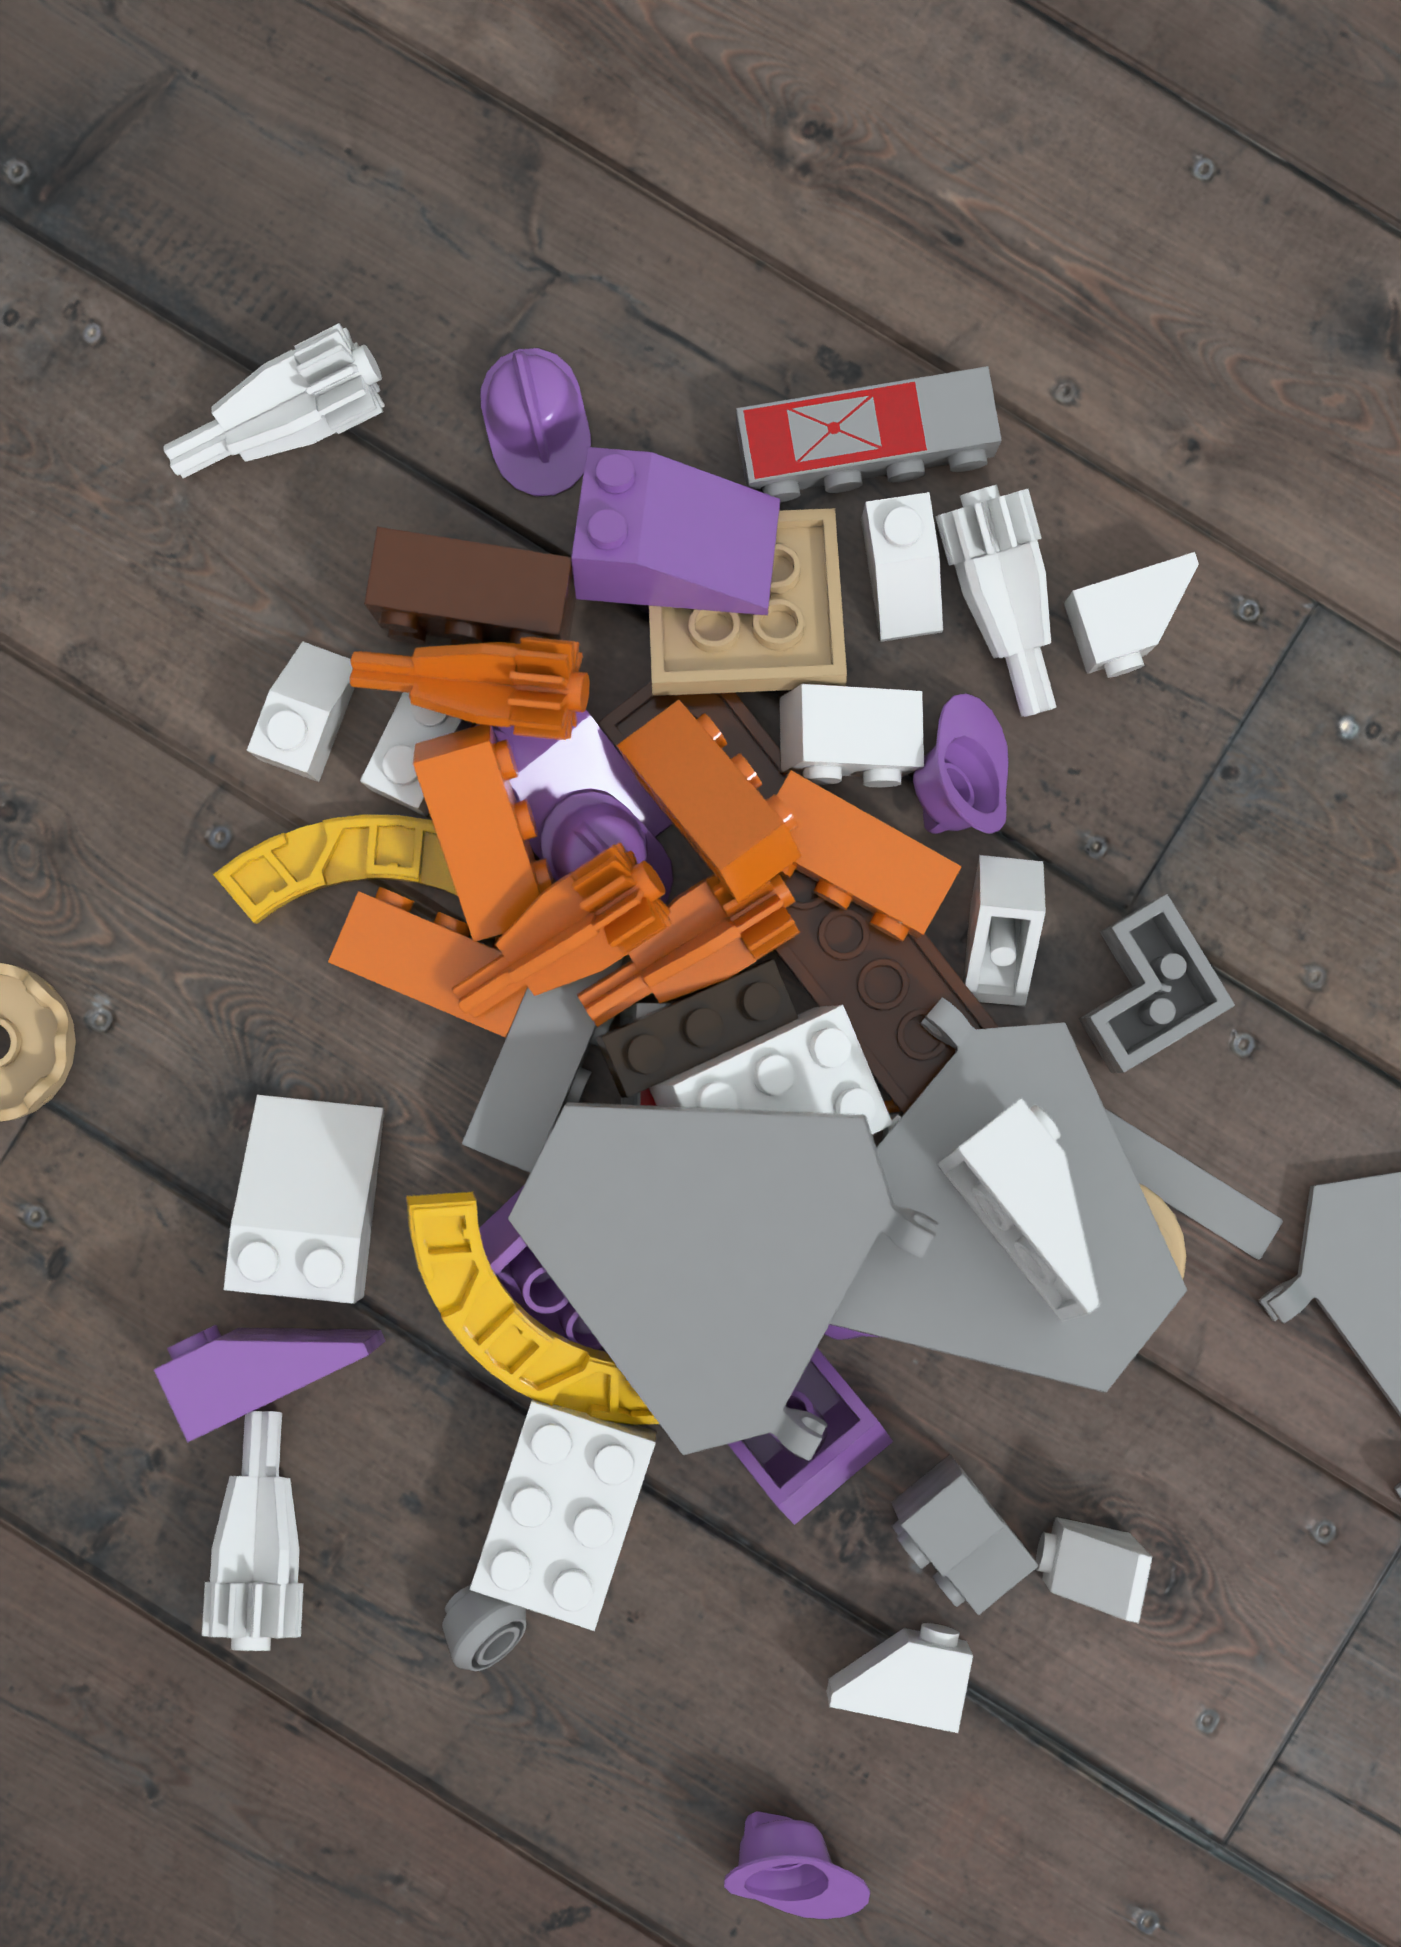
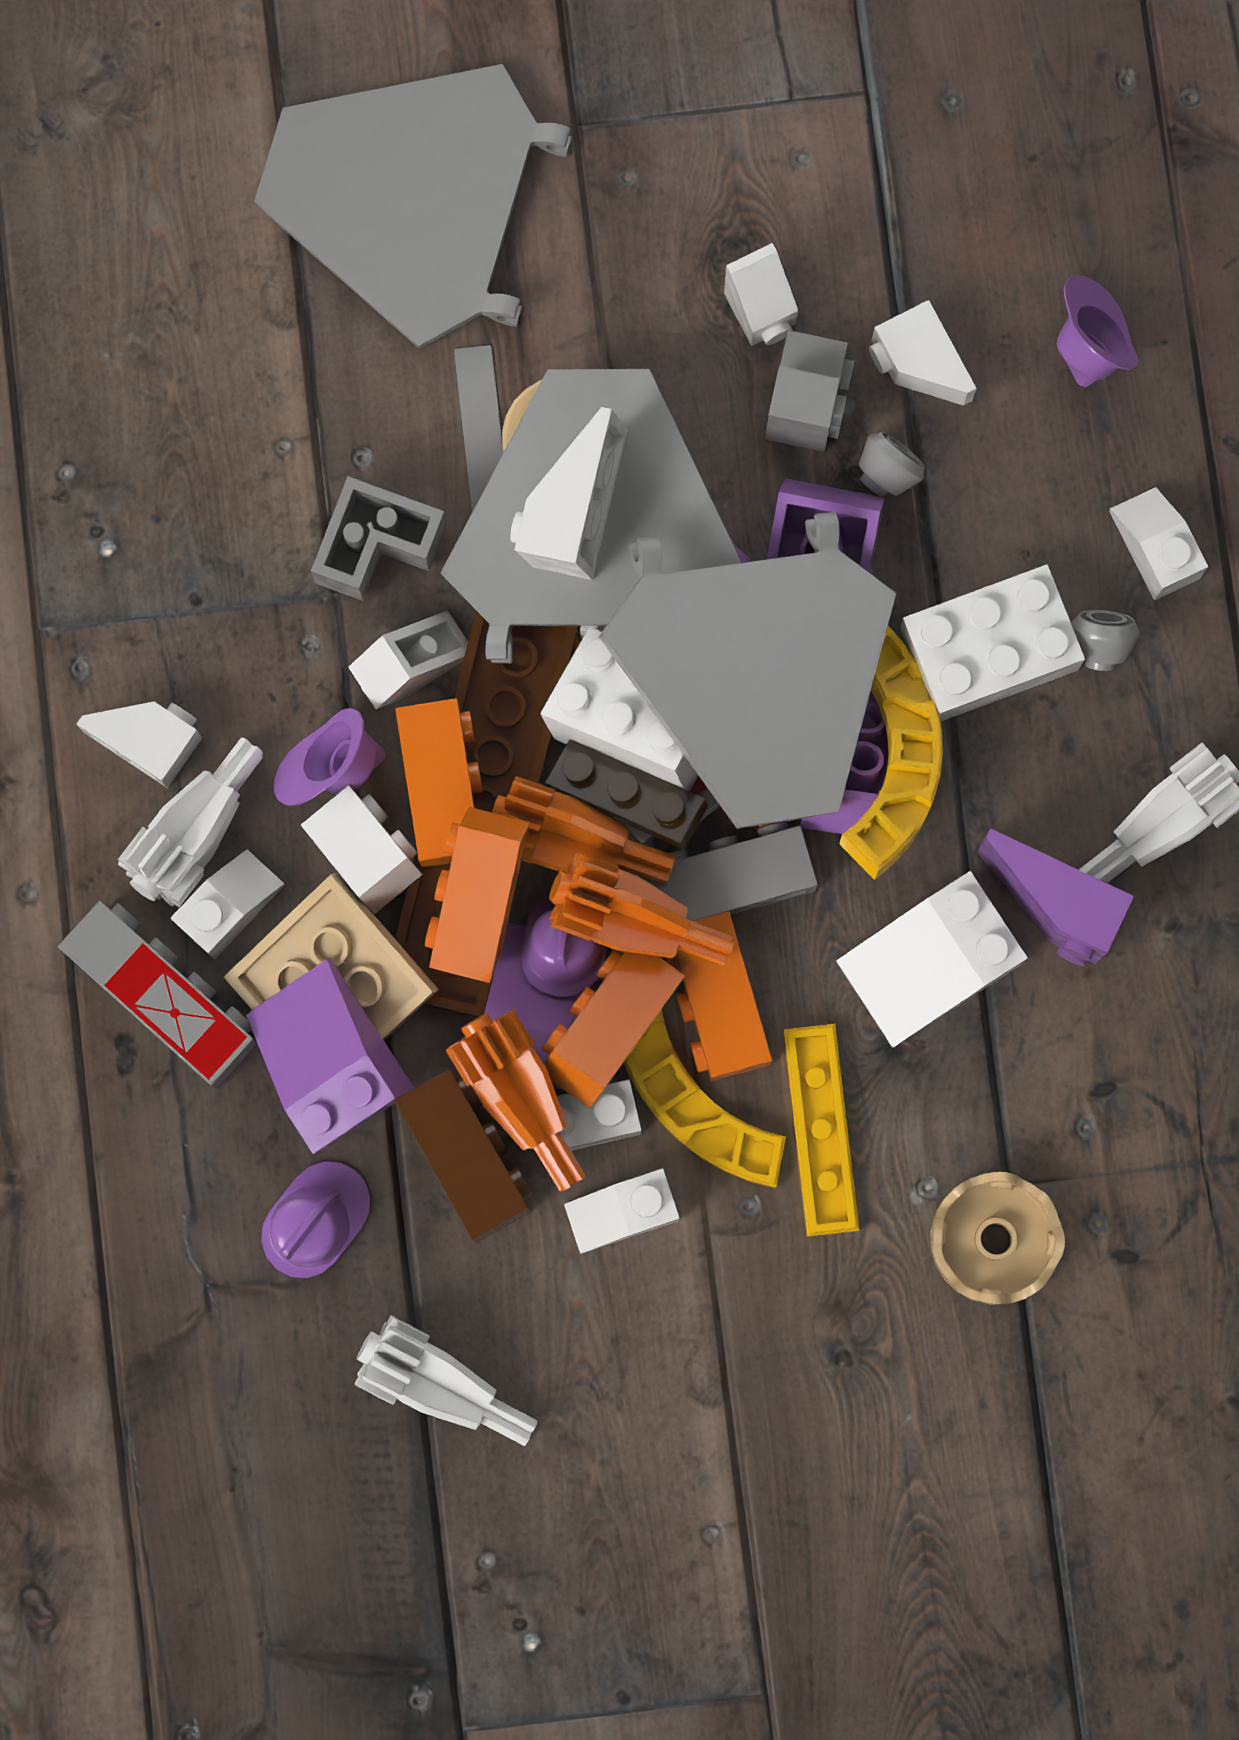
camera: 130 degrees left, 5 degrees down
none -> yellow tile [783,1024,859,1237]
none -> light grey cone [858,431,925,497]
none -> white slope [1109,487,1208,601]

